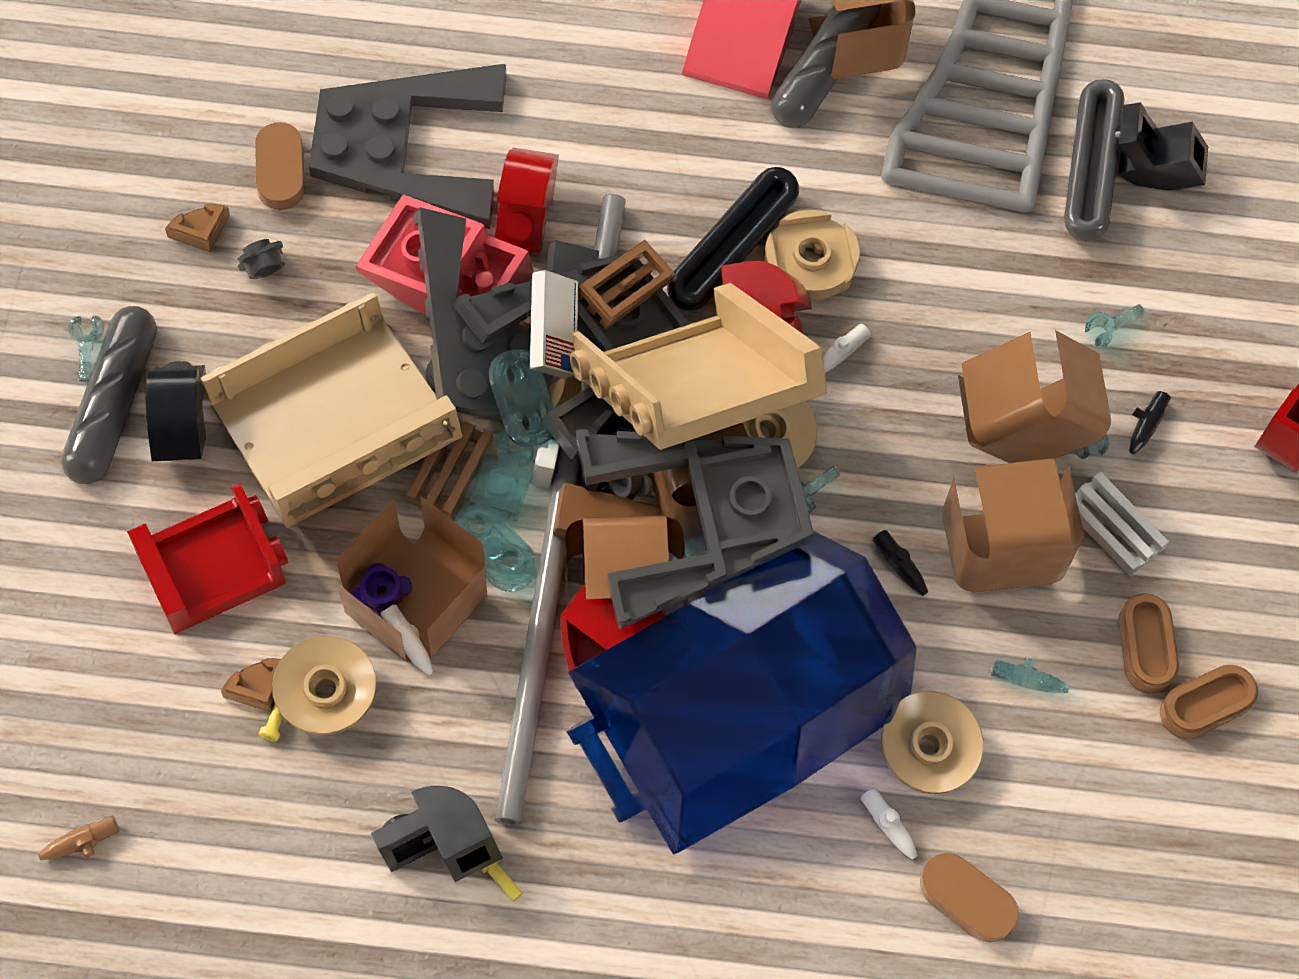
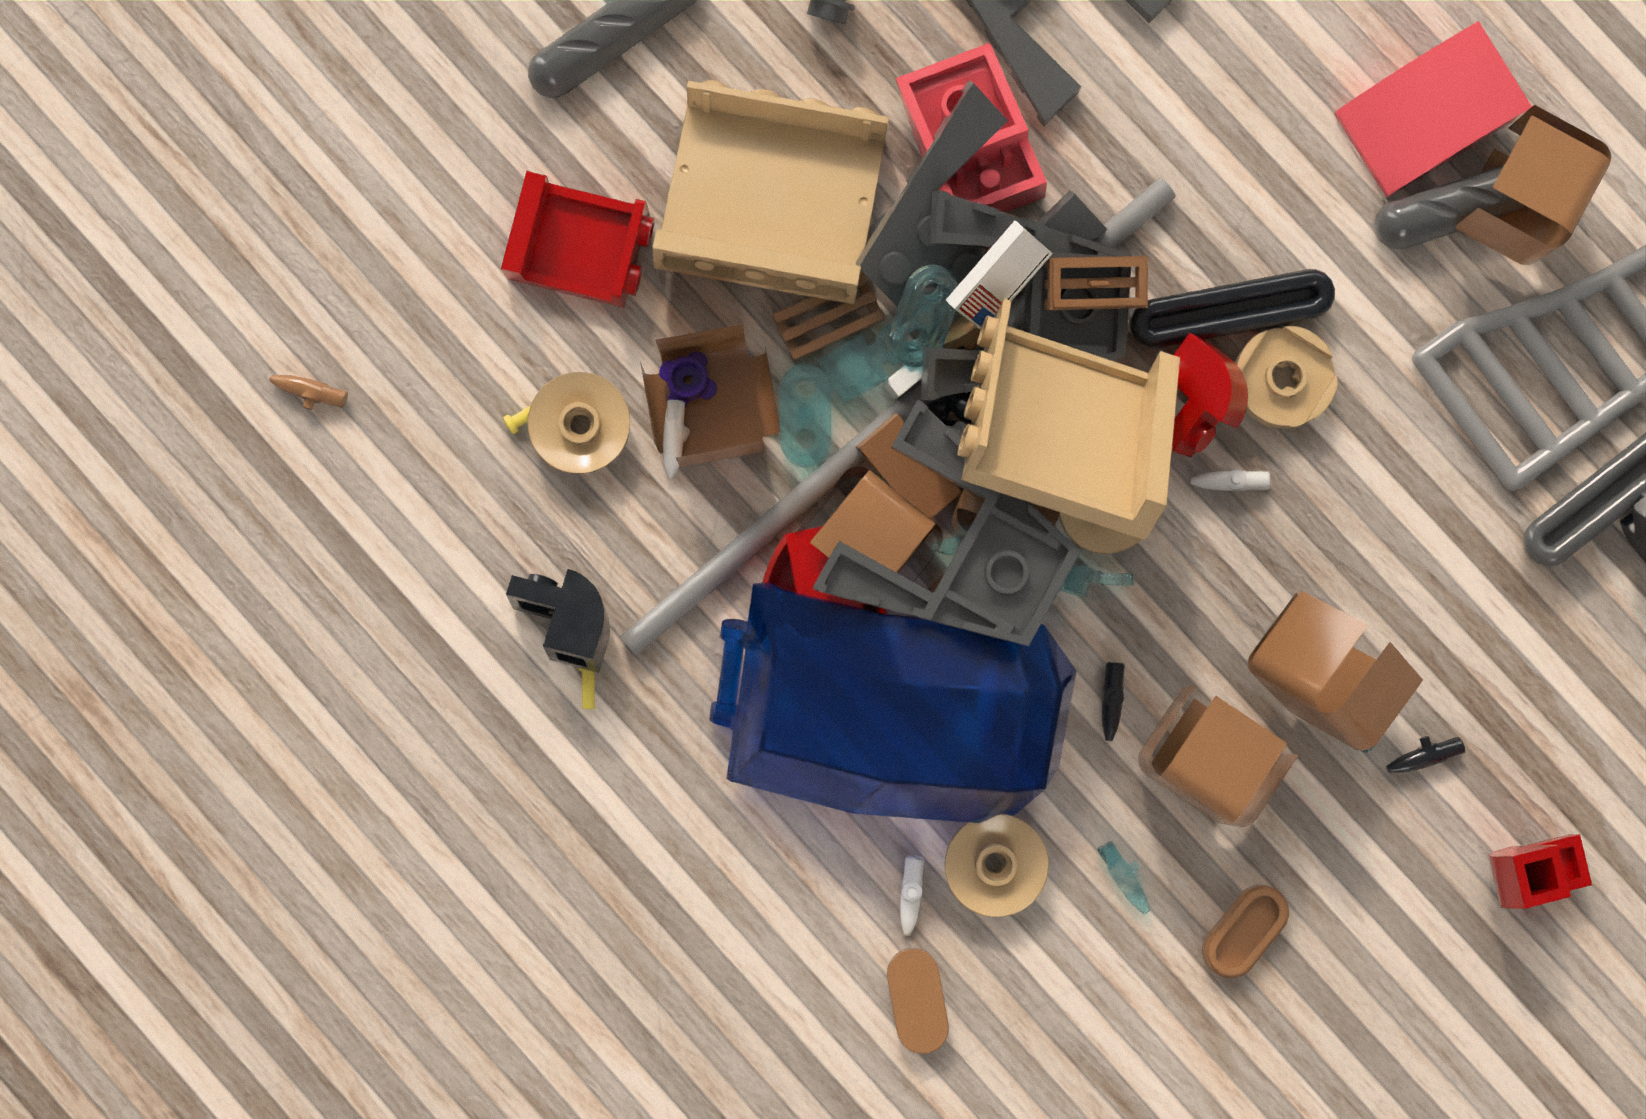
camera: 40 degrees right, 20 degrees up
black brick [145,361,206,462] -> none
medium nougat tile [221,658,281,712] -> none
red brick [495,147,559,253] -> none
white tile [1075,471,1169,576] -> none
clear light blue hand [1085,304,1145,348] -> none
medium nougat tile [1160,665,1258,739] -> none

